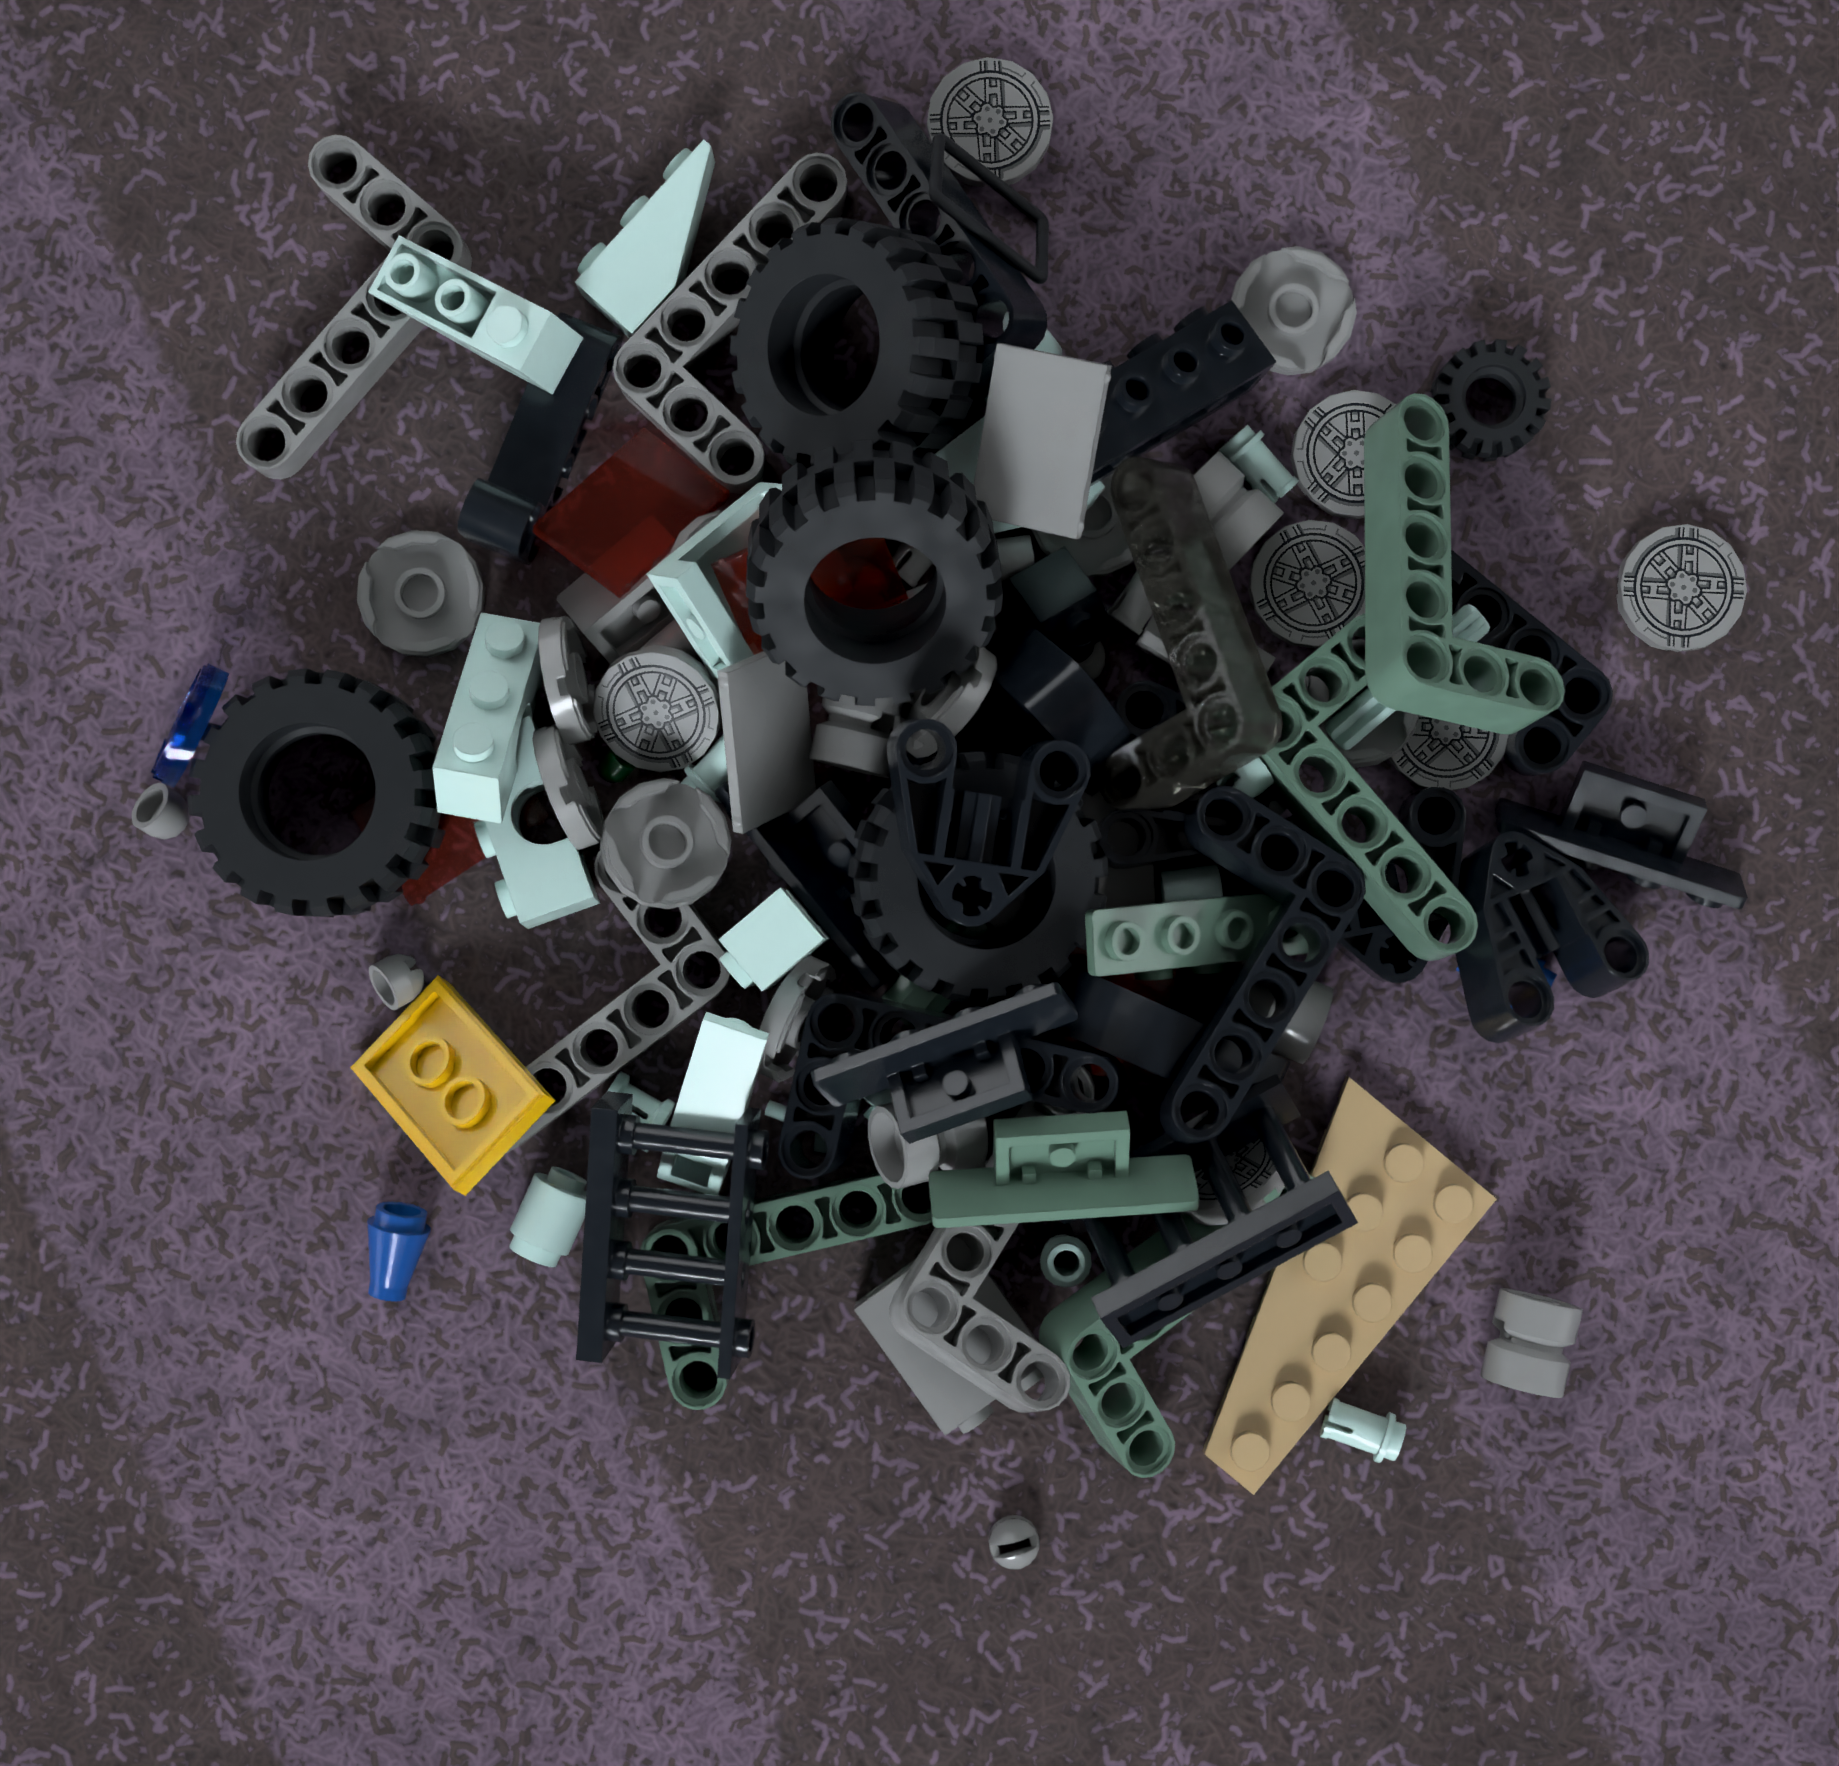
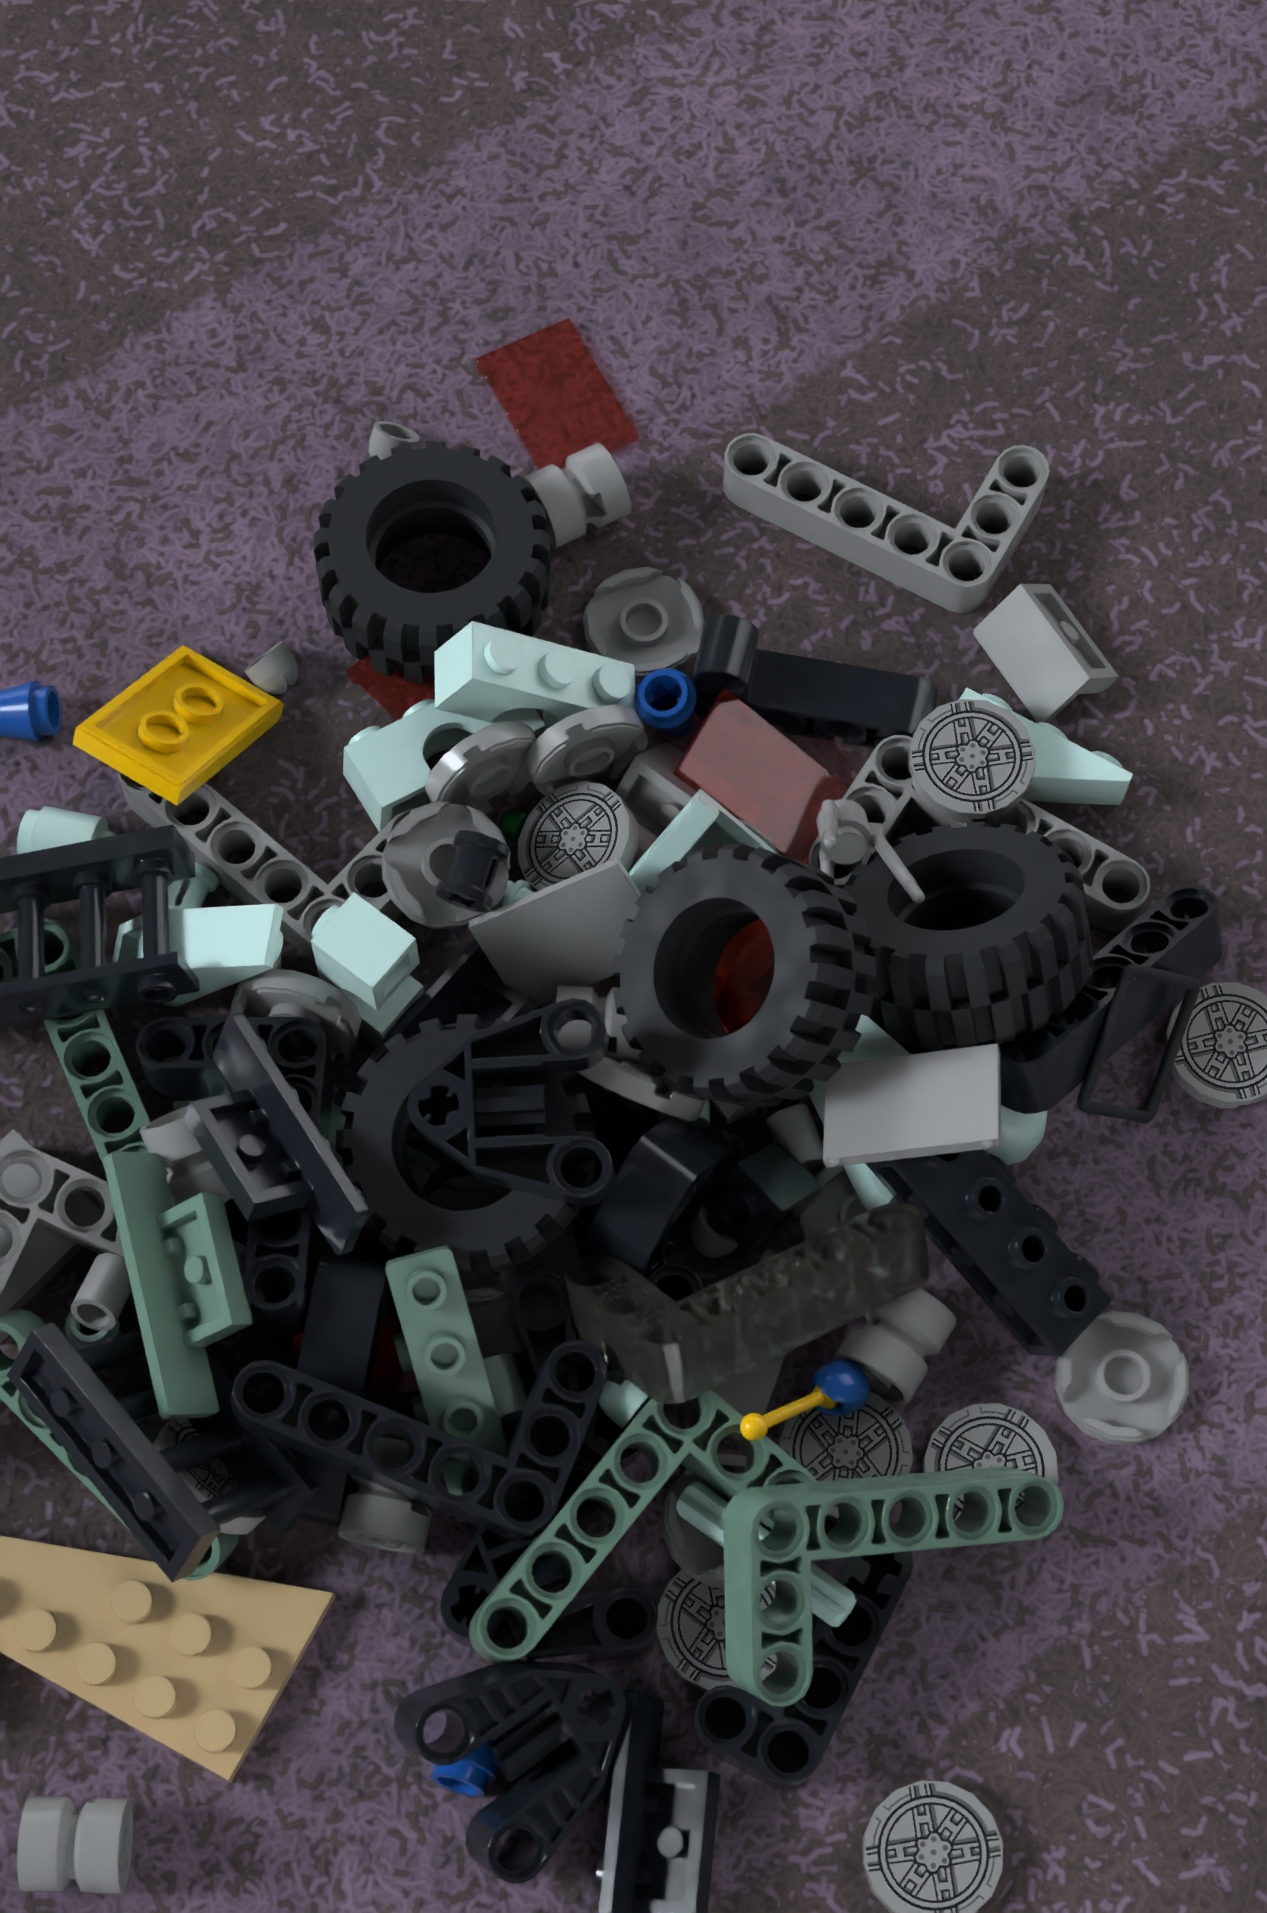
camera: 80 degrees right, 20 degrees down
clear blue tile [151,663,229,788] -> none
light aqua slope [368,235,583,394] -> none
light aqua pin [1219,424,1299,503] -> none
black tyre [1430,339,1552,462] -> none
none -> light grey hinge [71,1253,132,1331]
none -> black bush [436,830,510,913]
none -> clear red piece [476,318,639,470]
none -> light grey wheel [523,443,631,549]
none -> blue cone [634,669,697,738]
none -> hinge [740,1358,869,1441]
none -> light grey plant [816,799,925,904]
none -> light grey tile [908,699,1035,822]
none -> light grey panel [973,584,1119,723]

